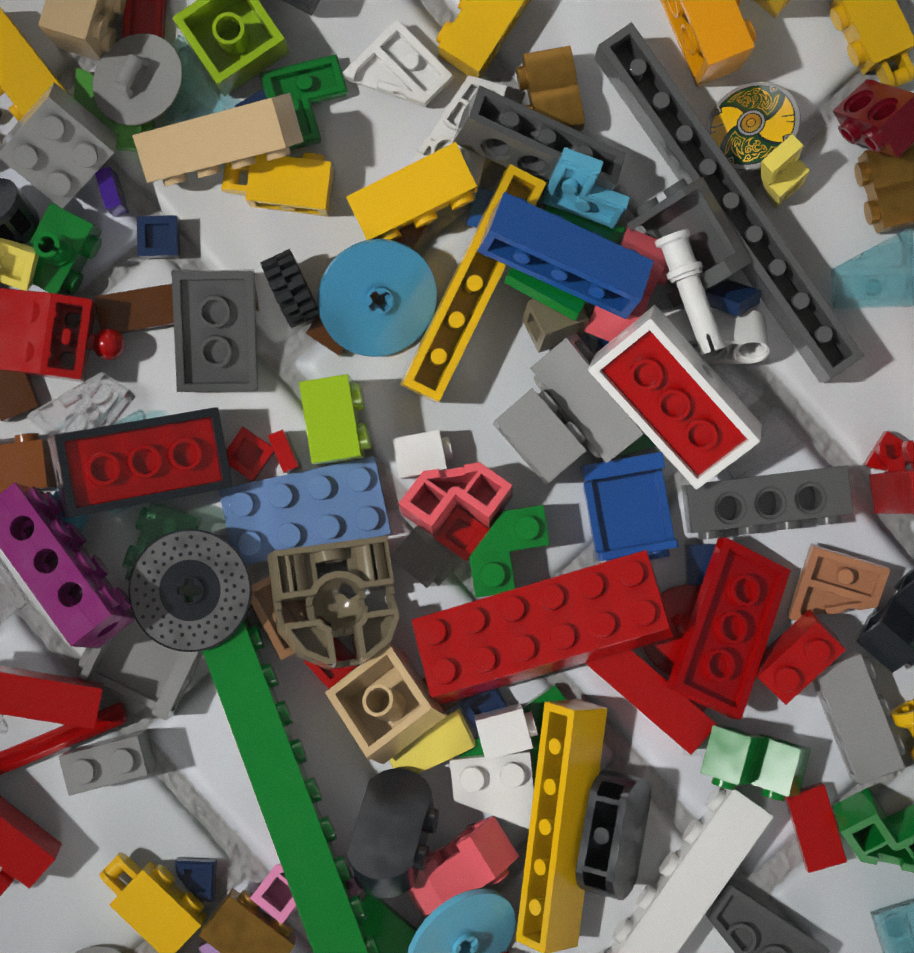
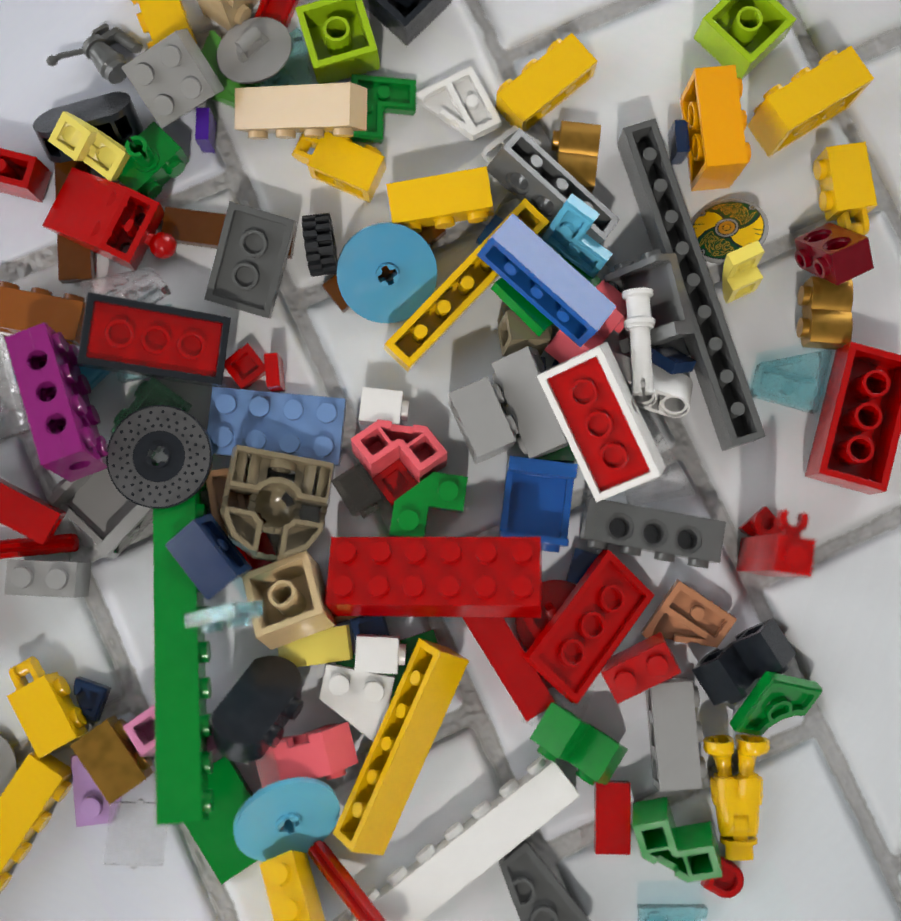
camera: 15 degrees right, 5 degrees down
dark blue plate [137,215,180,259] -> none
lime brick [299,374,371,466] -> none
black brick [575,769,651,900] -> none
none -> dark blue panel [166,513,253,600]
none -> clear light blue wing [184,601,263,634]
none -> dark blue tile [668,120,690,165]

